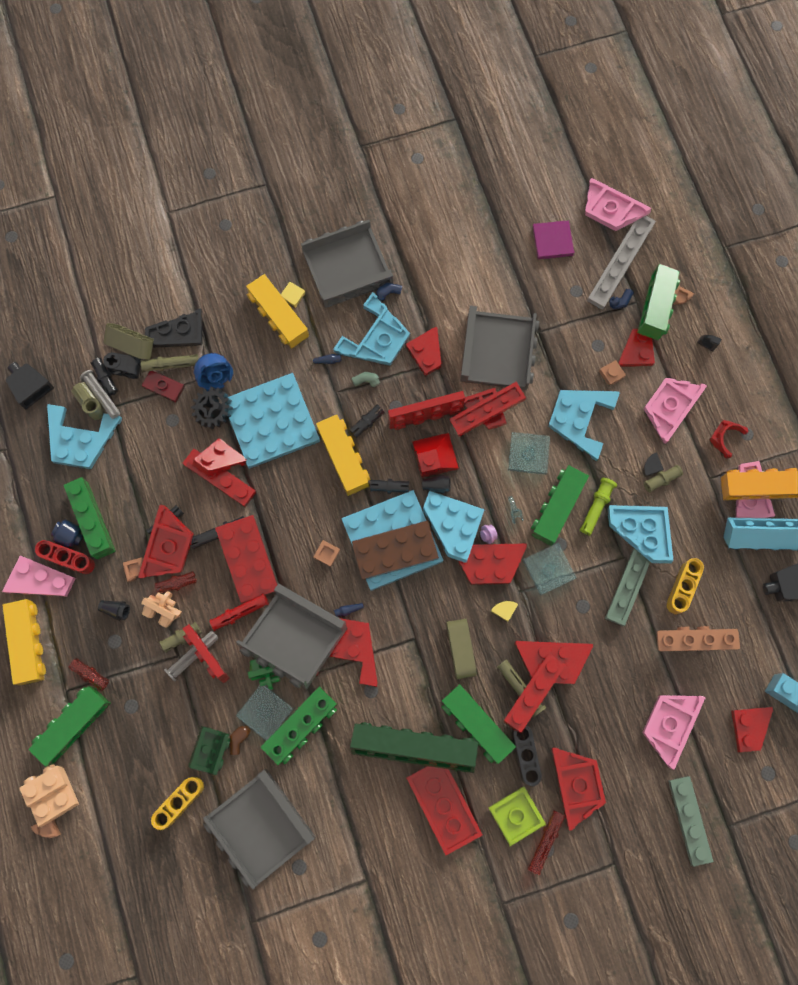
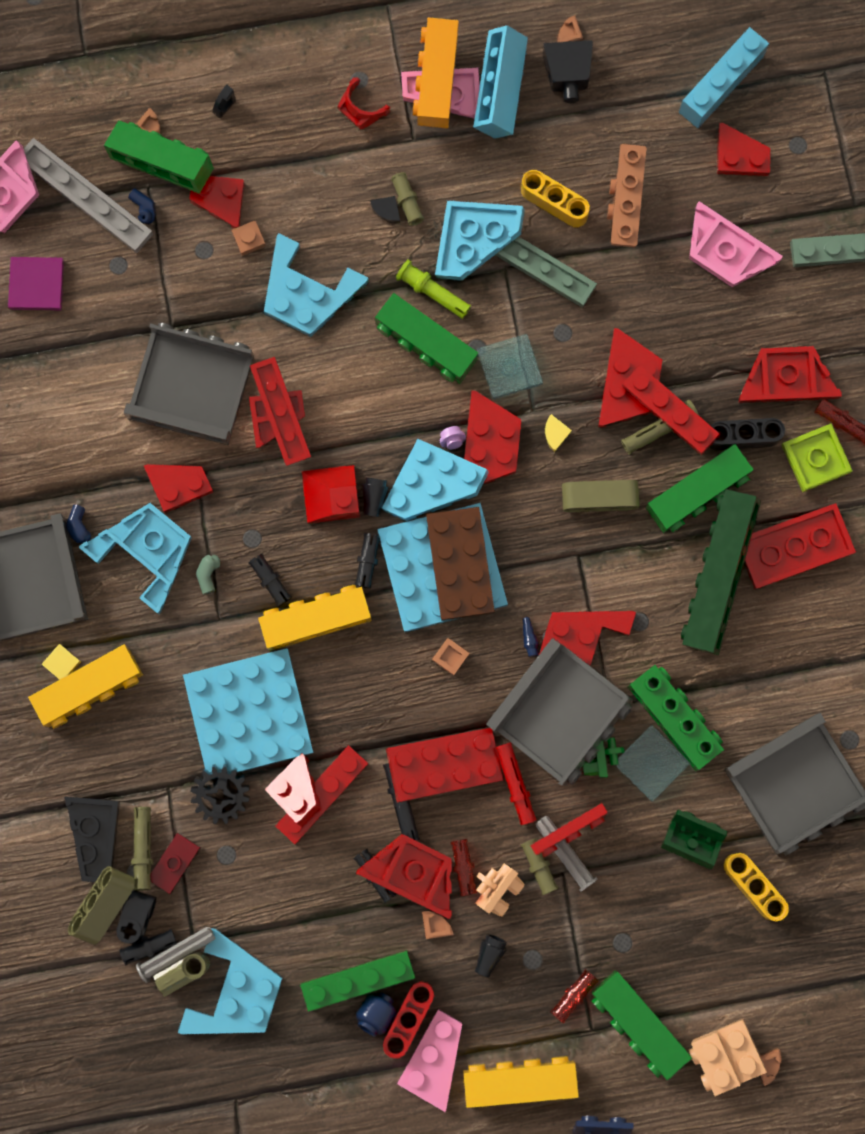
camera: 80 degrees left, 5 degrees up
black torso [6,362,55,410] -> none
blue cylinder [193,353,233,390] -> none
reddish brown arm [230,725,251,755] -> none
dark blue piece [313,354,341,364] -> none
red plate [388,391,465,430] -> none
clear light blue plate [508,432,550,475] -> none
clear light blue hand [508,496,523,524] -> none
bright pink wing [644,378,707,444] -> none

